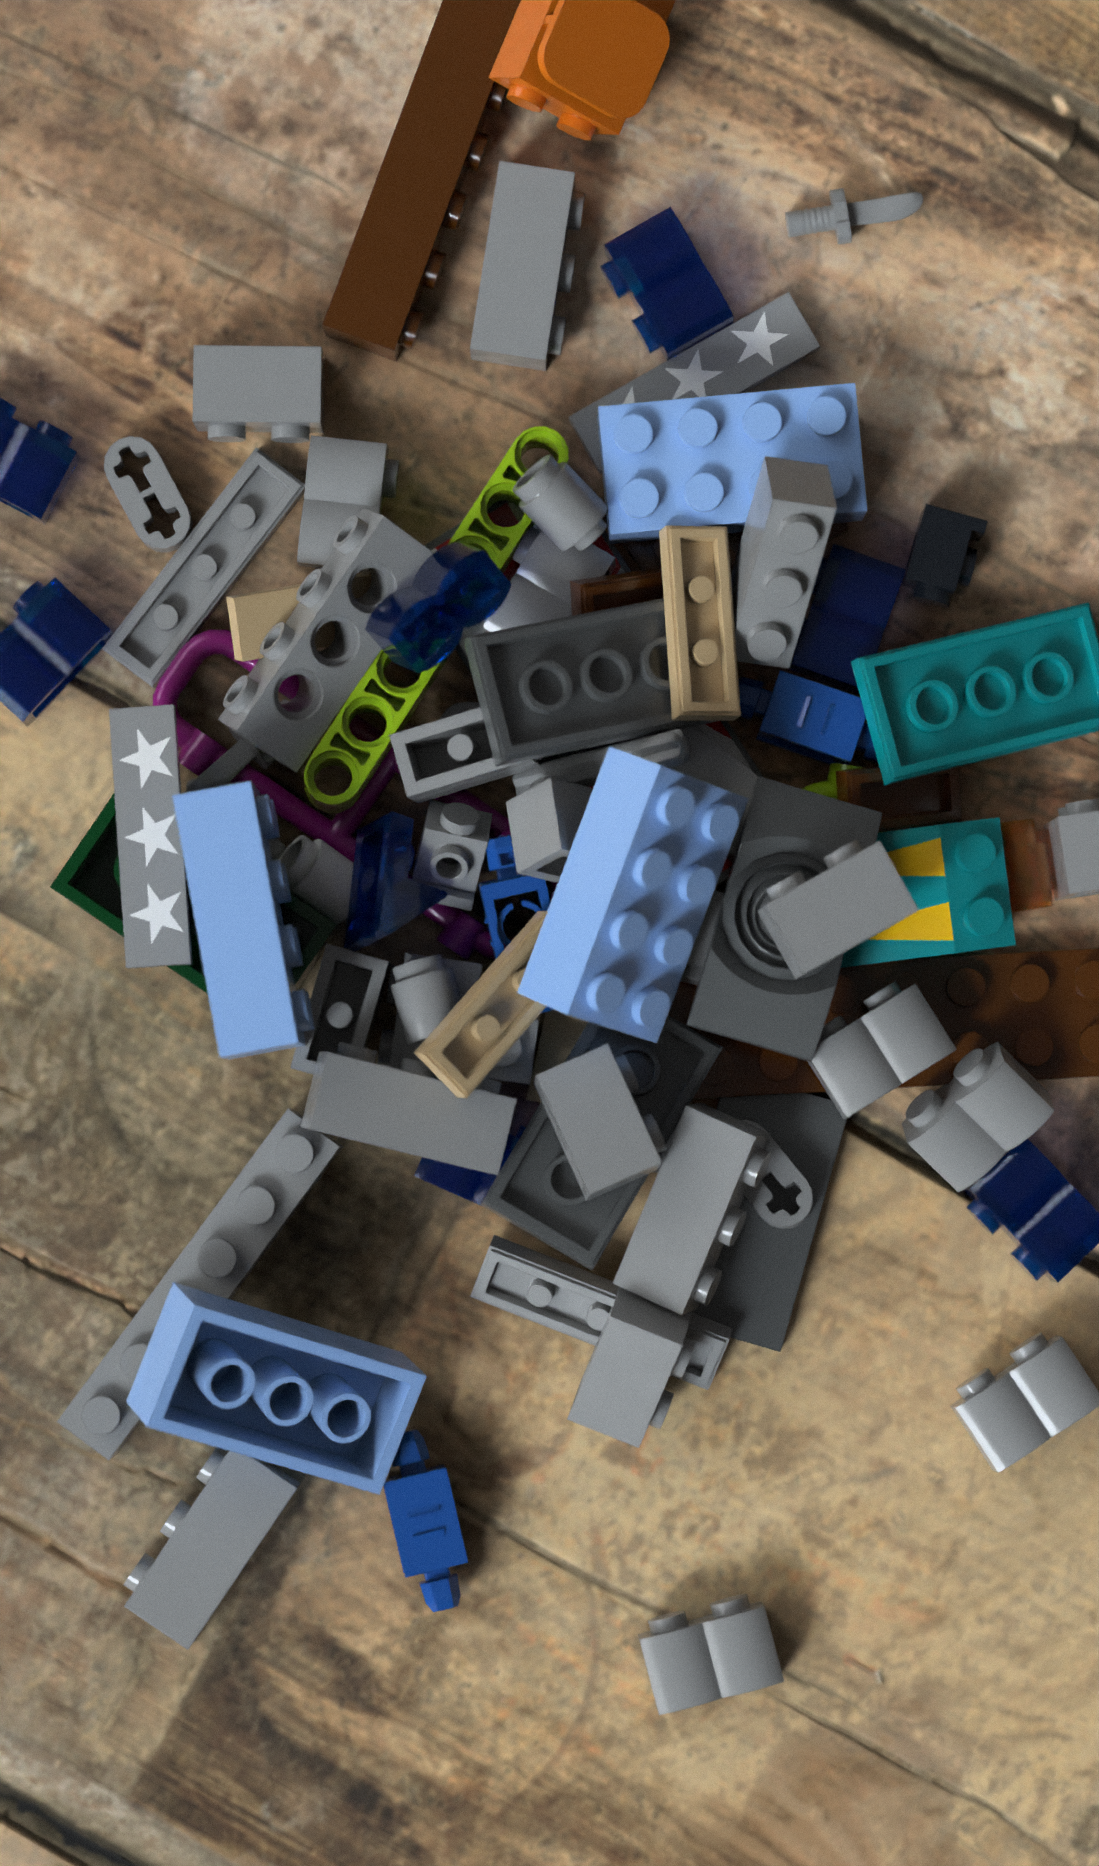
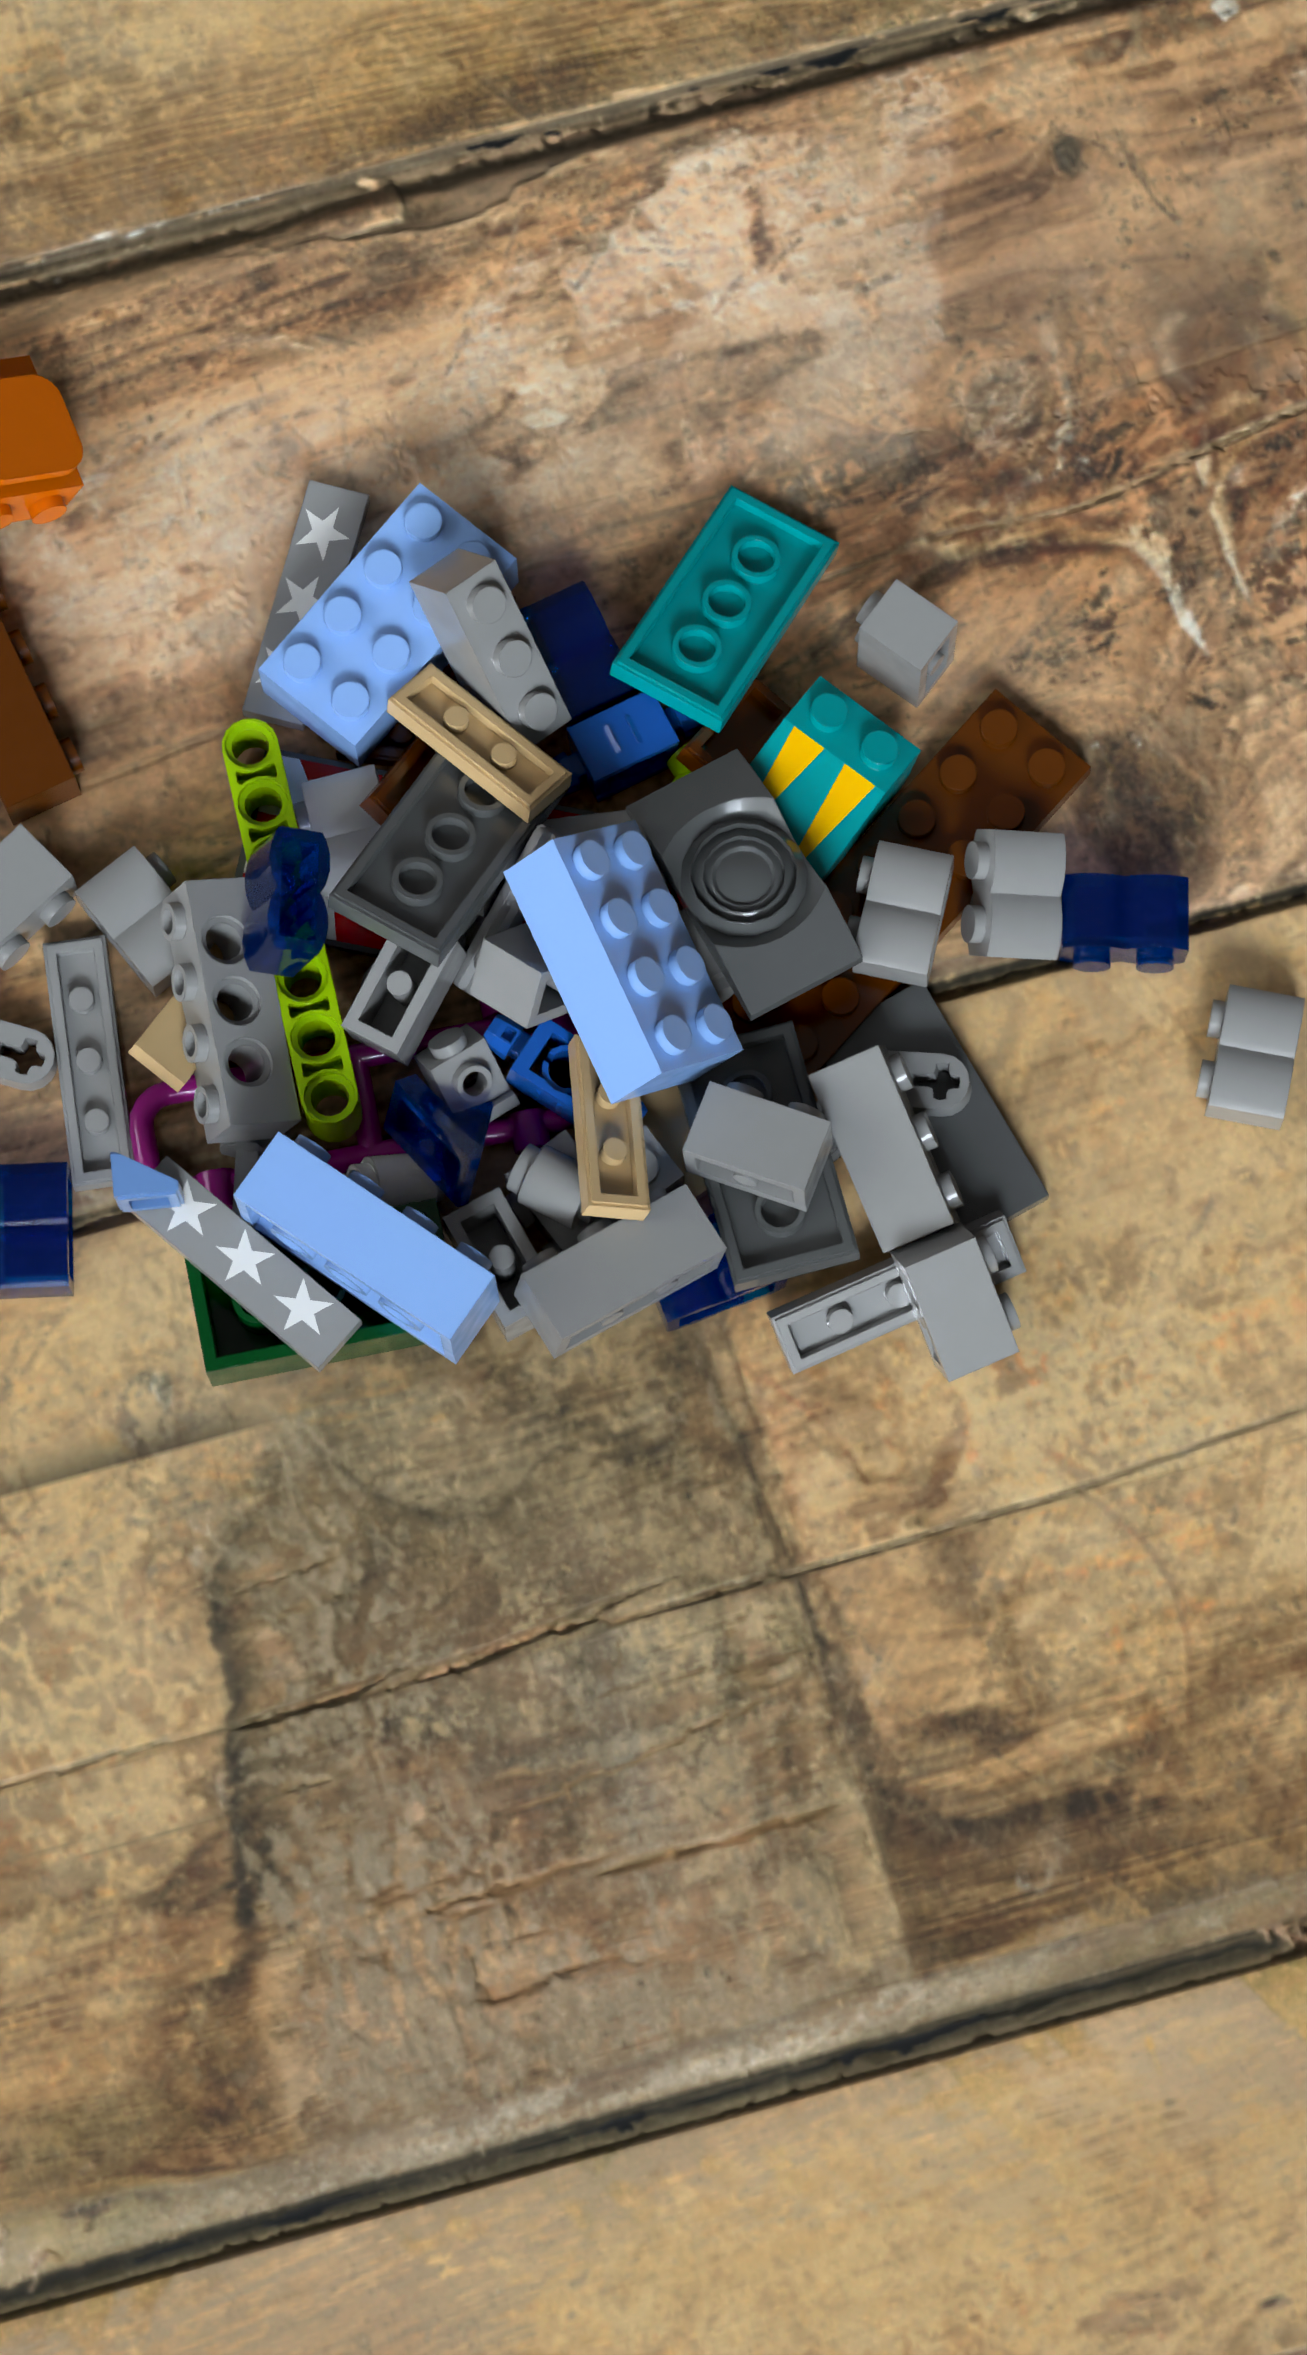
camera: 45 degrees left, 10 degrees down
light grey brick [57,1108,344,1460] -> none
light grey brick [124,1447,301,1650] -> none
light blue brick [126,1282,427,1495] -> none
blue piece [383,1429,468,1612] -> none
light grey brick [470,161,586,371] -> none
light grey brick [512,455,608,551] -> none
clear blue brick [600,207,734,361] -> none
light grey brick [638,1594,784,1715] -> none
light grey brick [757,840,919,979] -> none
light grey piece [785,188,923,245] -> none
black brick [901,504,988,608] -> none
clear orange brick [1000,818,1057,913] -> none
none -> medium blue slope [110,1152,185,1213]

